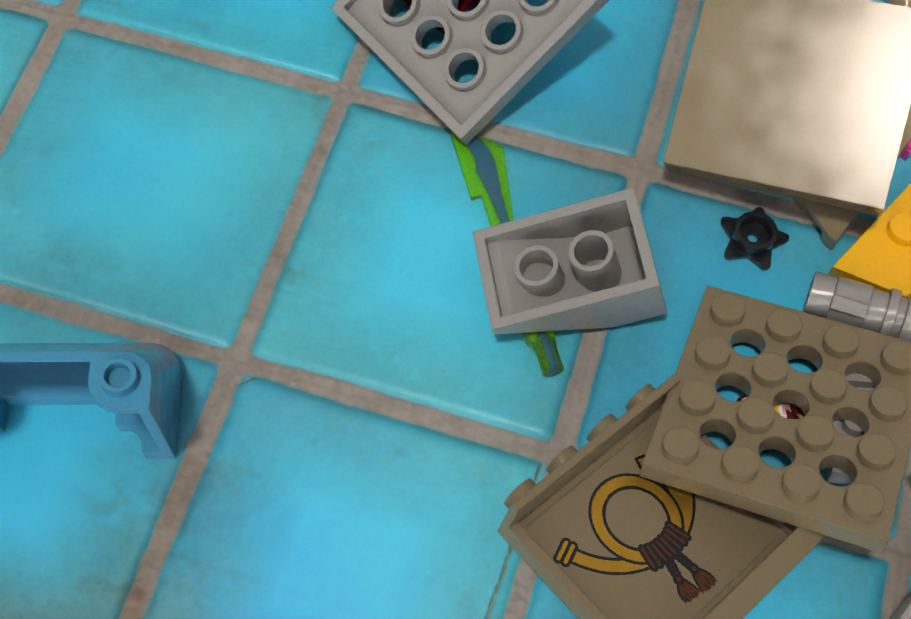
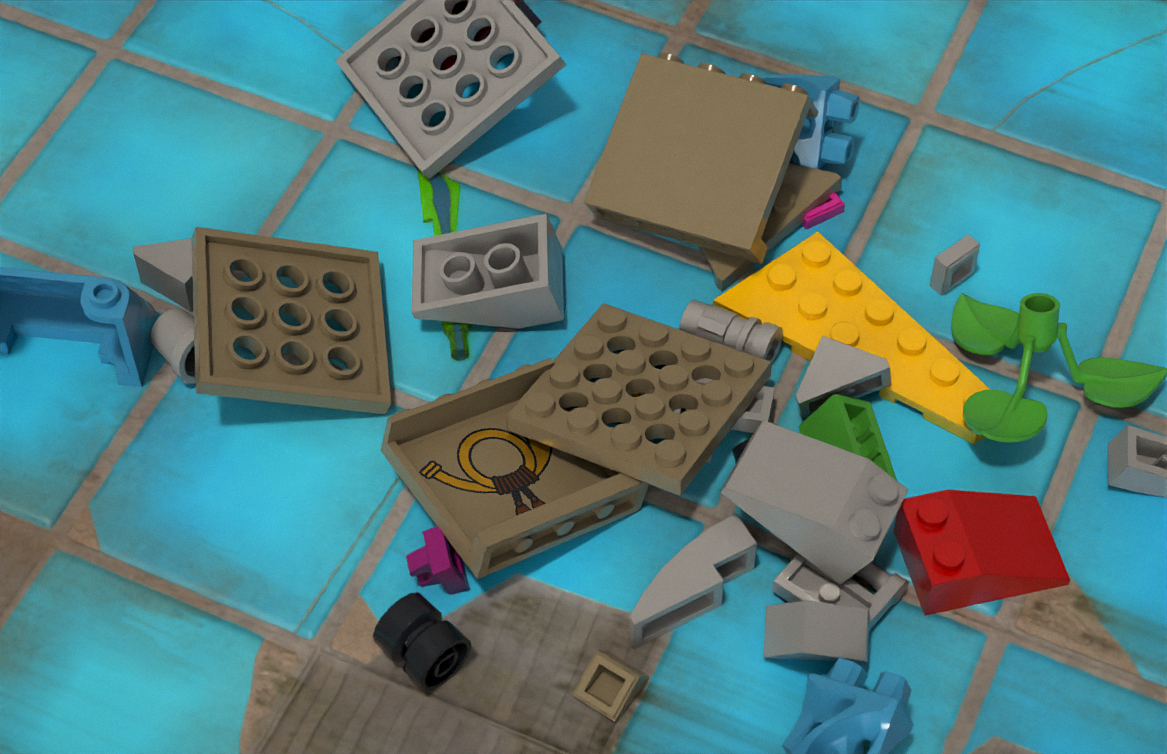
camera: 10 degrees right, 10 degrees down
black plate [720,207,789,271] -> none
none -> light grey slope [133,238,193,312]
none -> light grey piece [150,308,196,384]
none -> dark tan piece [191,227,391,414]

